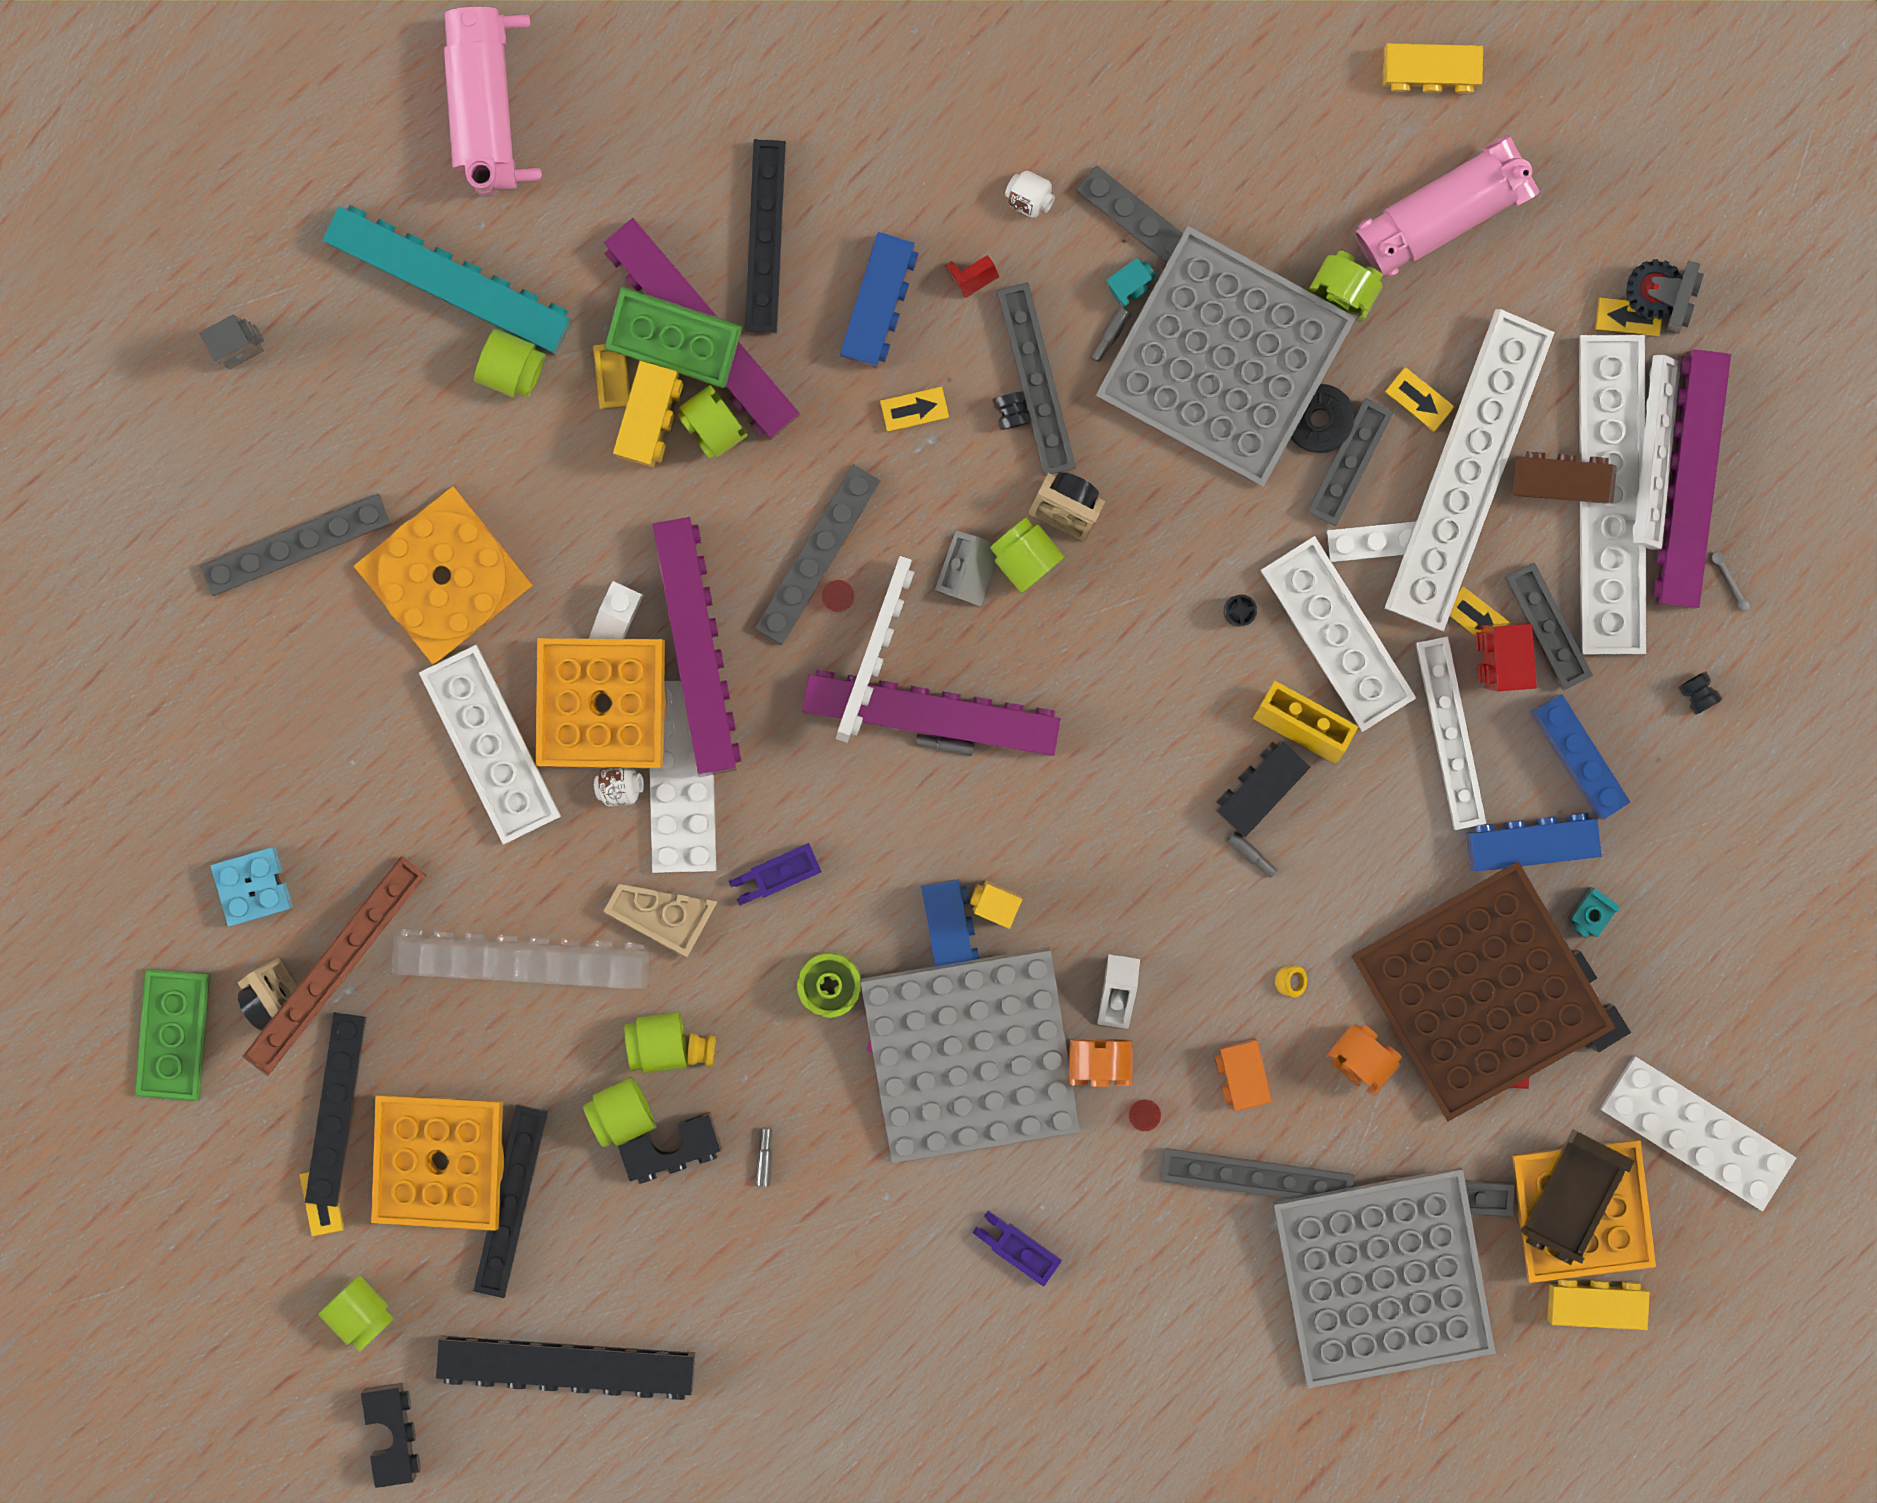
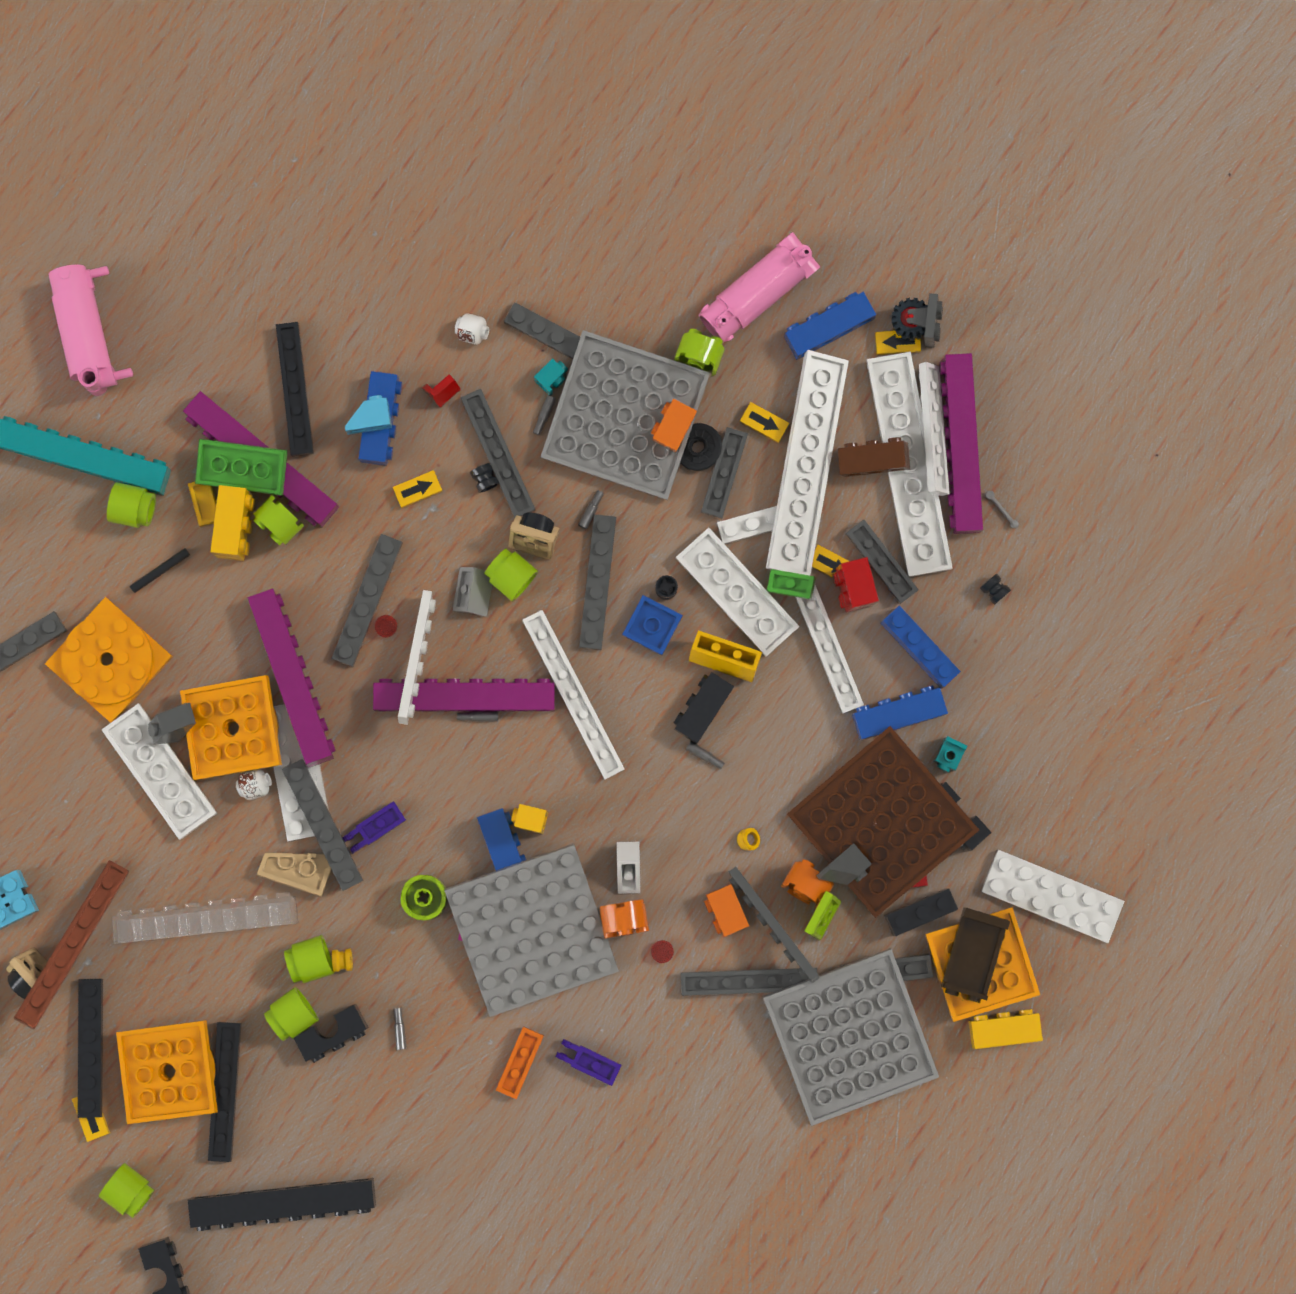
camera: 15 degrees left, 5 degrees down
white slope [589,581,644,639] -> none
yellow brick [1383,43,1483,94] -> none
none -> black bar [130,548,190,593]
none -> dark grey slope [148,703,196,745]
none -> dark grey plate [282,759,364,891]
none -> medium azure slope [345,395,392,435]
none -> orange plate [496,1026,544,1099]
none -> white plate [522,610,625,780]
none -> flat silver pin [578,490,604,529]
none -> dark grey plate [579,514,616,650]
none -> blue plate [622,595,683,656]
none -> orange brick [651,398,697,452]
none -> dark grey plate [729,867,819,983]
none -> bright green plate [767,569,816,600]
none -> blue brick [784,291,876,360]
none -> lime tile [805,891,841,941]
none -> dark grey slope [816,843,871,885]
none -> black arch [884,888,958,936]

